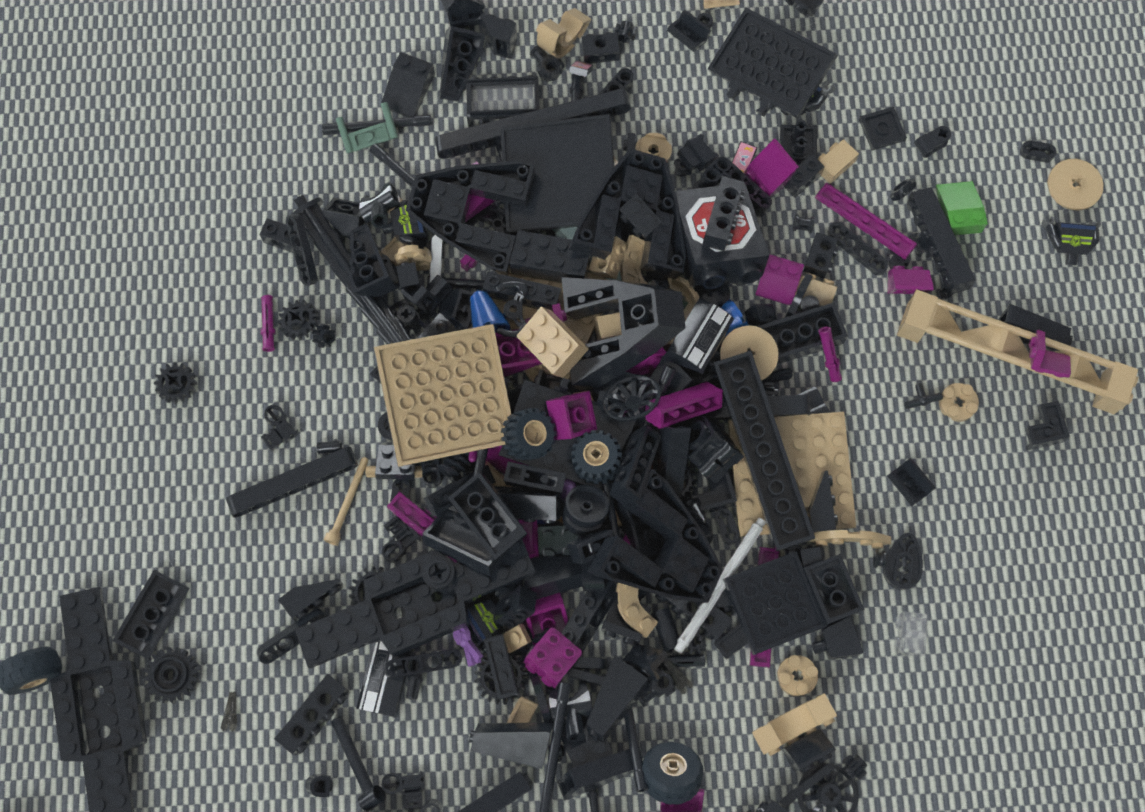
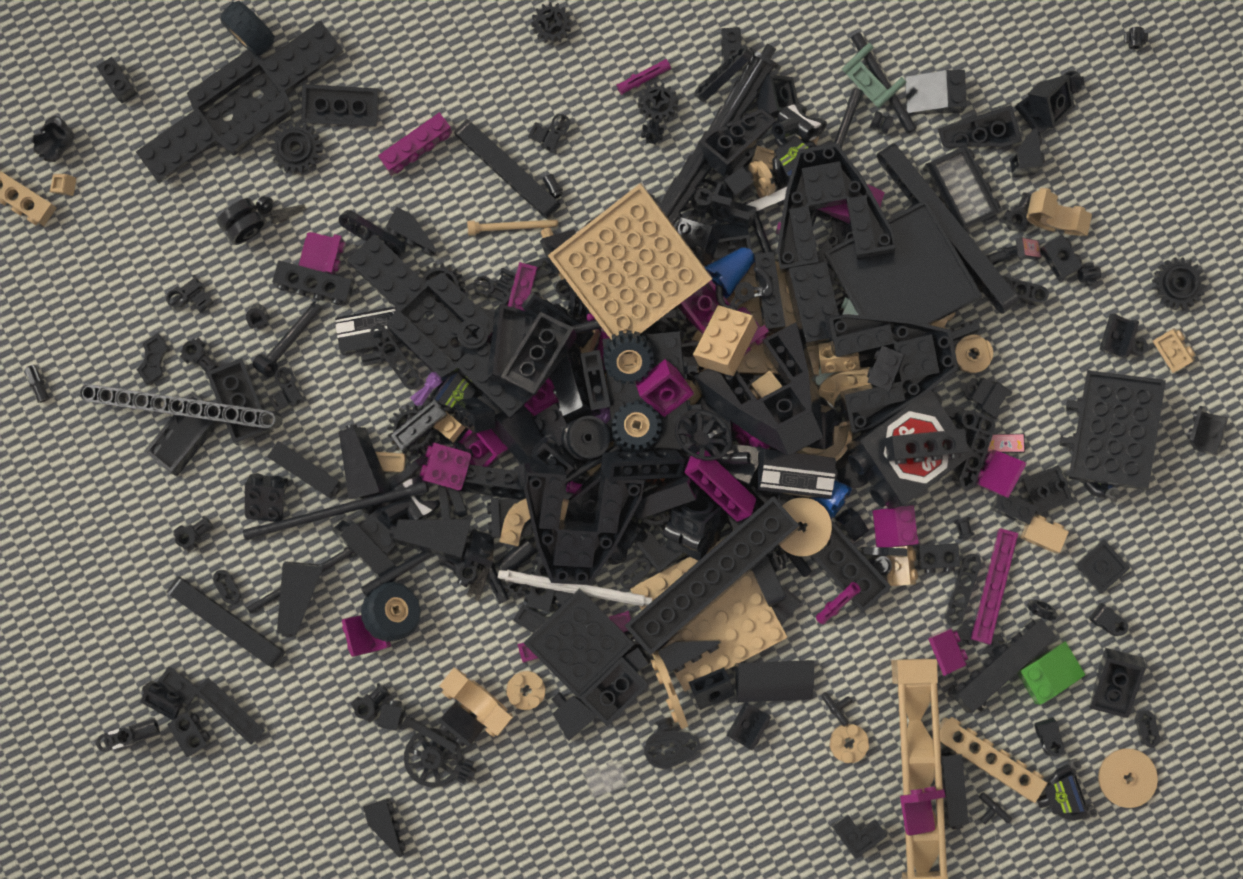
camera: 65 degrees right, 10 degrees up
none -> black wheel [217,198,267,245]
none -> black plate [256,196,274,214]
none -> magenta bracket [299,232,346,275]
none -> magenta brick [378,112,452,176]
none -> black brick [688,667,736,710]
none -> black slope [735,660,814,703]
none -> black wheel [869,111,894,135]
none -> tan brick [932,717,1047,803]
none -> black piece [979,792,1012,824]
none -> black piece [1034,717,1064,756]
none -> black slope [1089,648,1146,718]

